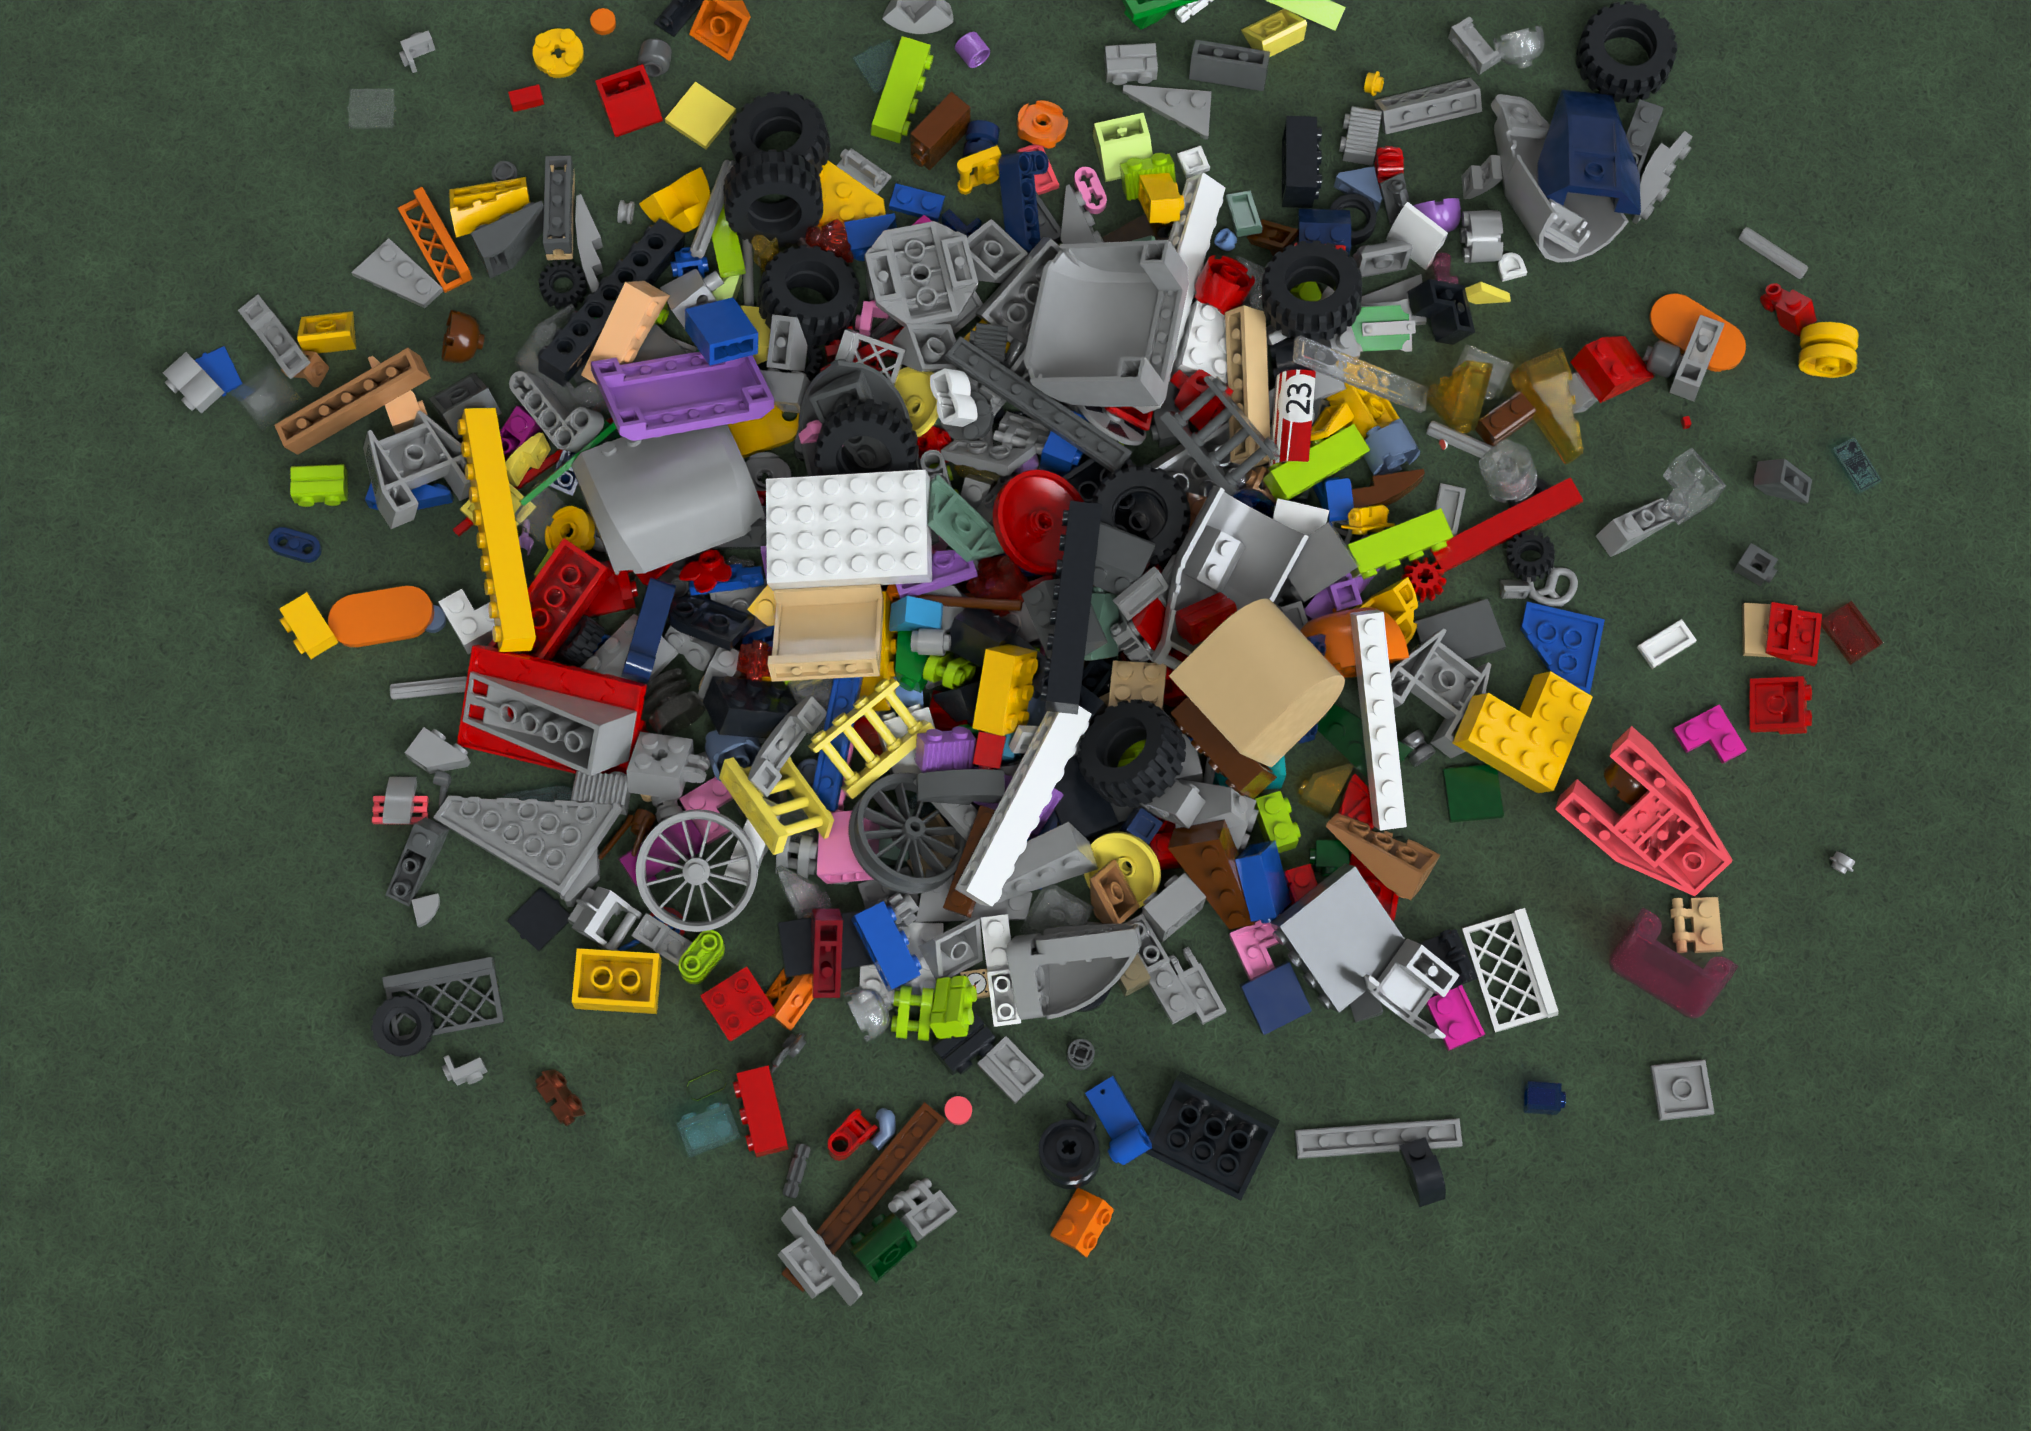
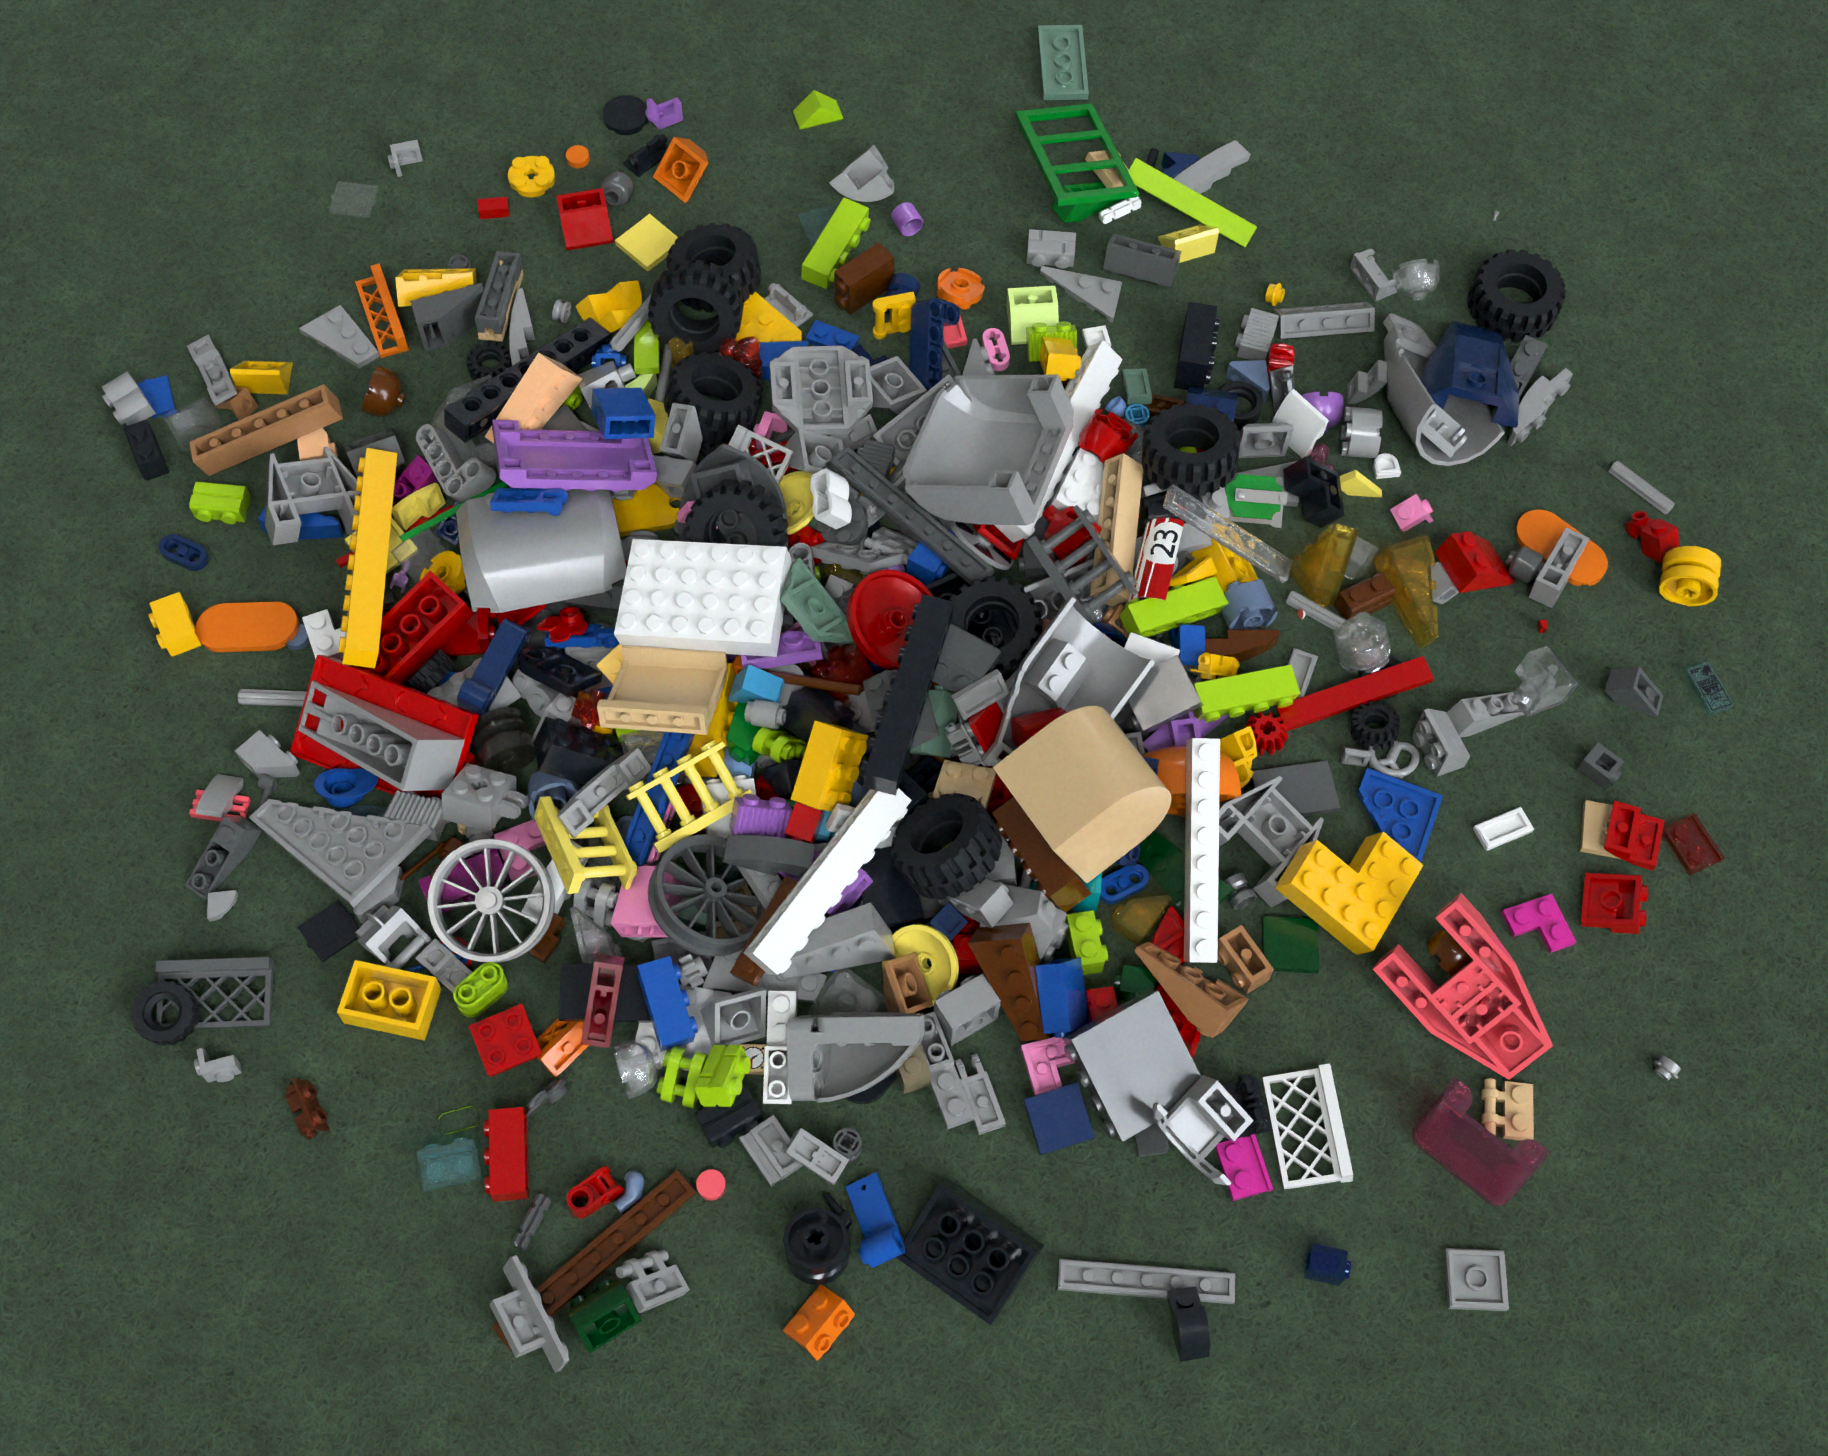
camera: 10 degrees right, 10 degrees down
none -> black brick [123,420,169,481]
none -> blue piece [314,768,378,808]
none -> blue plate [490,488,568,516]
none -> reddish brown plate [527,913,566,964]
none -> light grey hinge [783,1128,849,1185]
none -> blue plate [1100,864,1149,905]
none -> dark azure wheel [1124,404,1150,437]
none -> medium nougat brick [1217,925,1274,994]
none -> bright pink bracket [1390,494,1434,532]
none -> light grey slope [1412,708,1470,777]

